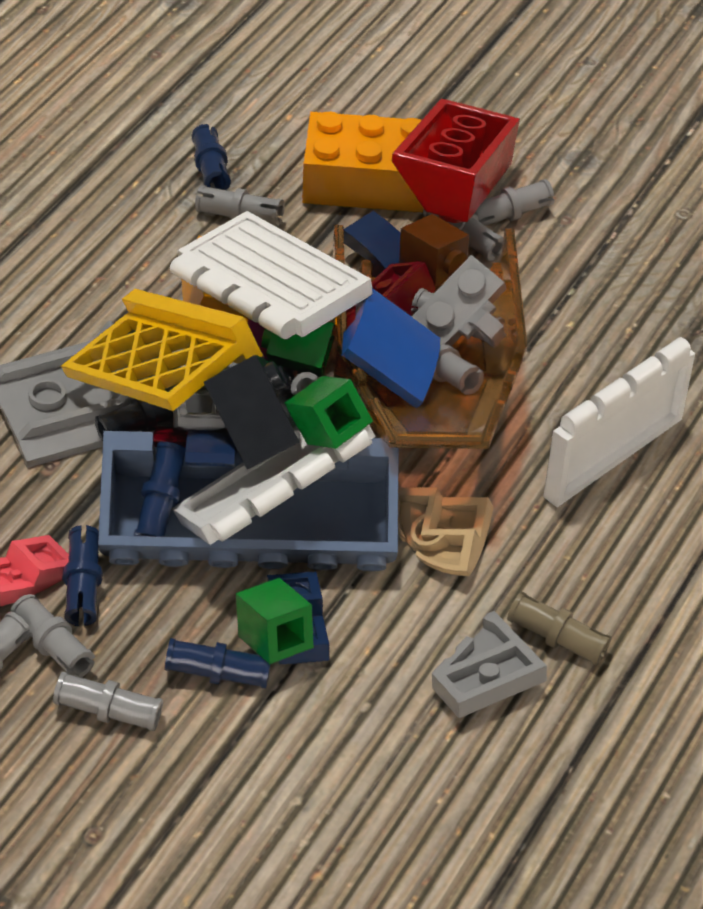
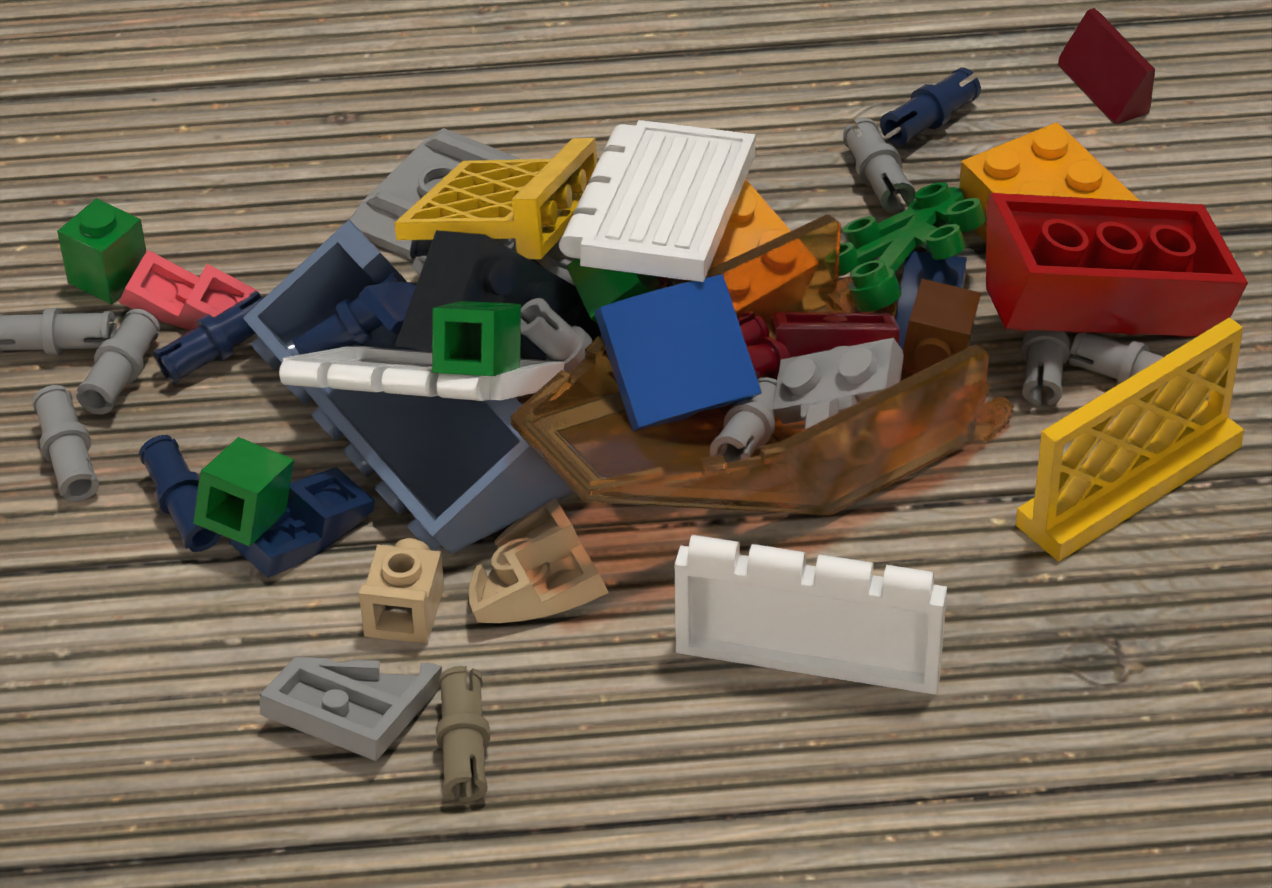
camera: 60 degrees right, 0 degrees up
none -> tan brick [359,538,444,644]
none -> green plant [820,182,986,312]
none -> yellow fence [1015,317,1244,562]
none -> dark red slope [1058,8,1155,124]

